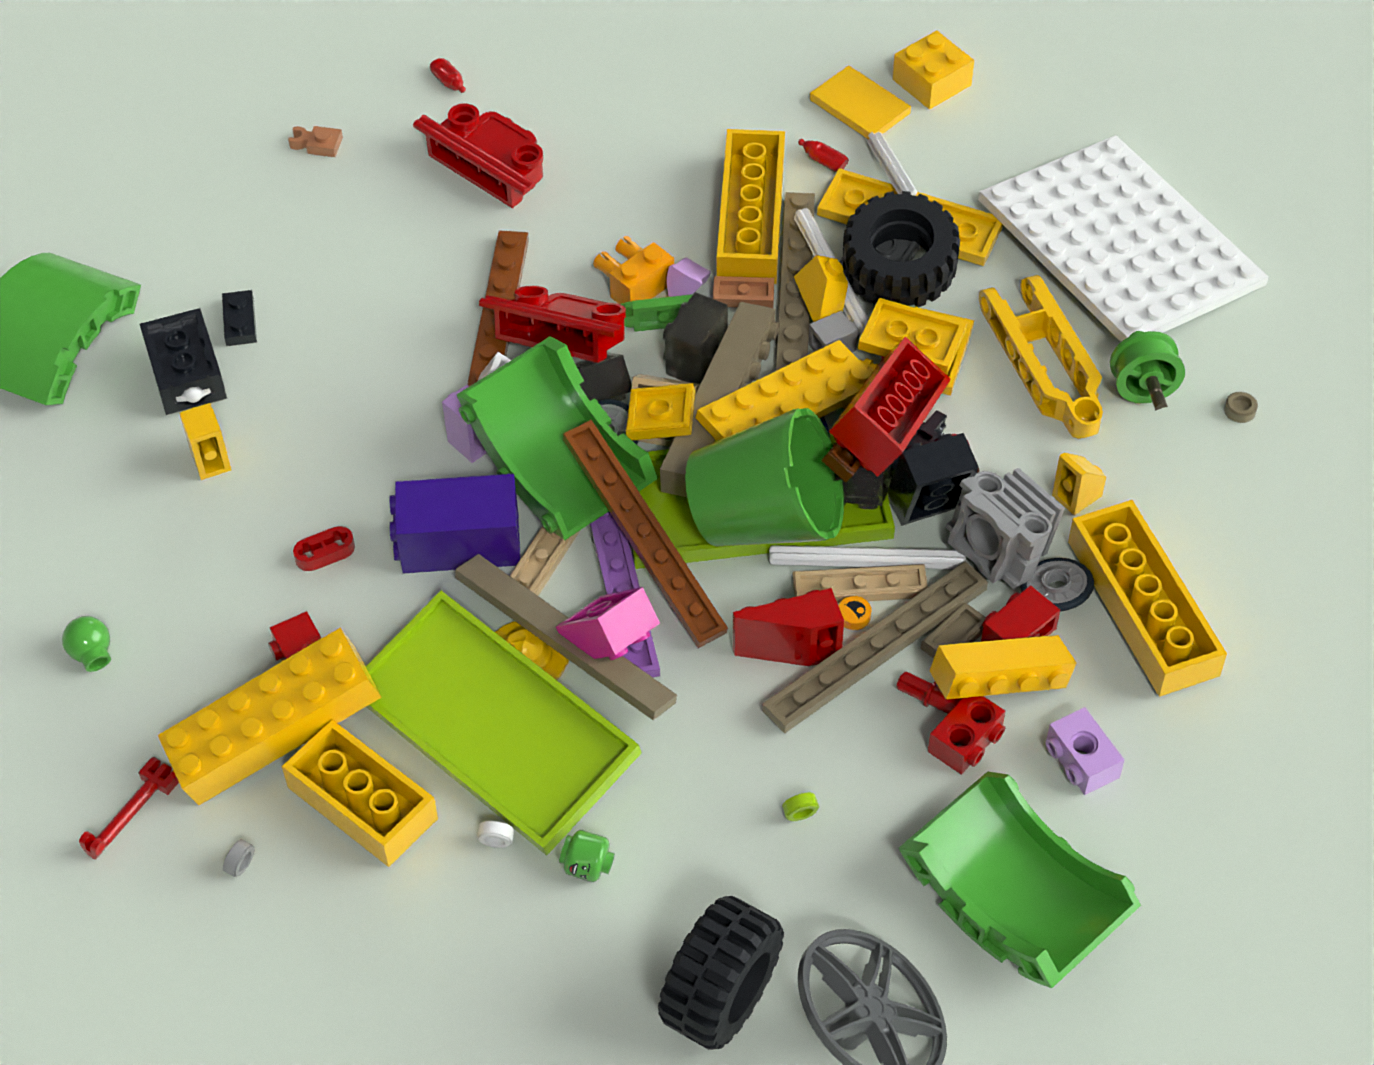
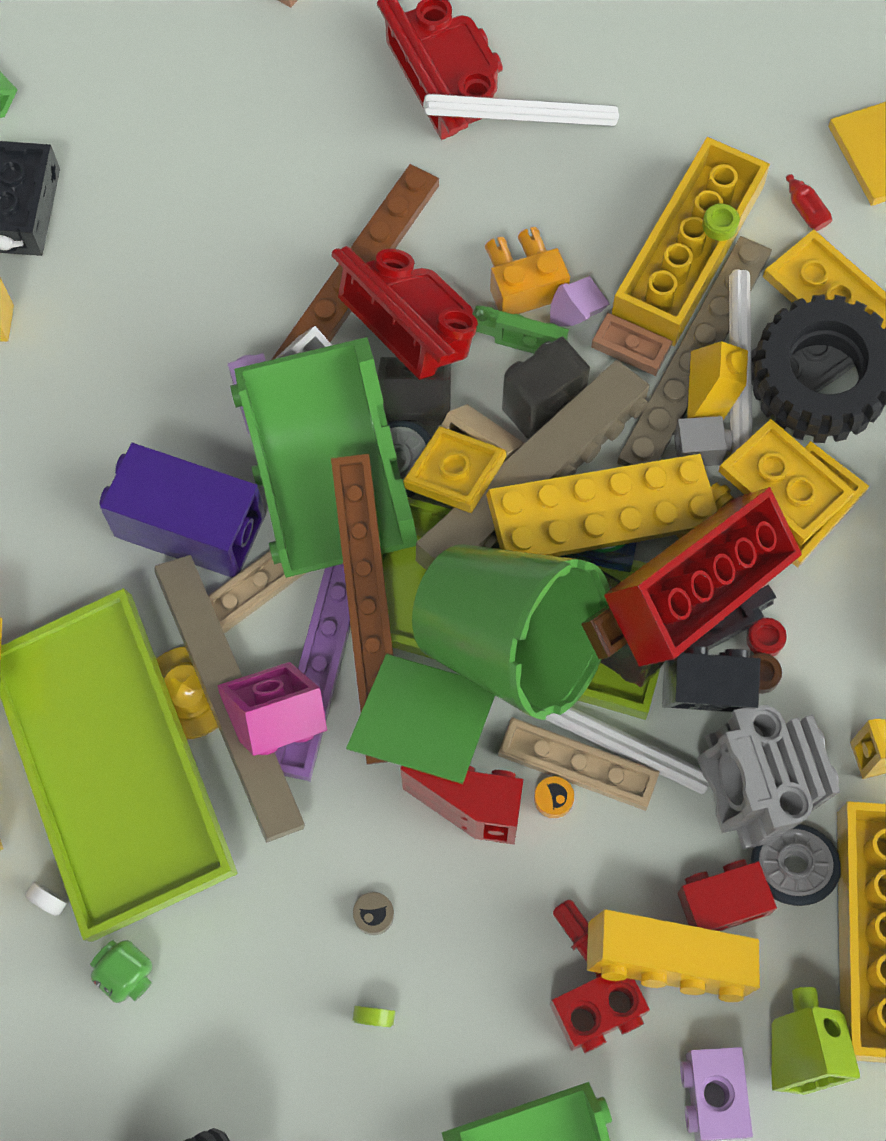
camera: 25 degrees right, 15 degrees up
black plate [222,290,257,346] -> none
red beam [293,526,355,571] -> none
dark tan plate [762,561,988,734] -> none
white axle [867,132,917,196] -> none
dark tan tile [920,602,986,658] -> none
none -> bright green piece [346,654,495,784]
none -> dark tan tile [353,892,394,935]
none -> white axle [423,94,619,126]
none -> lime tile [702,203,740,241]
none -> lime torso [772,987,860,1095]

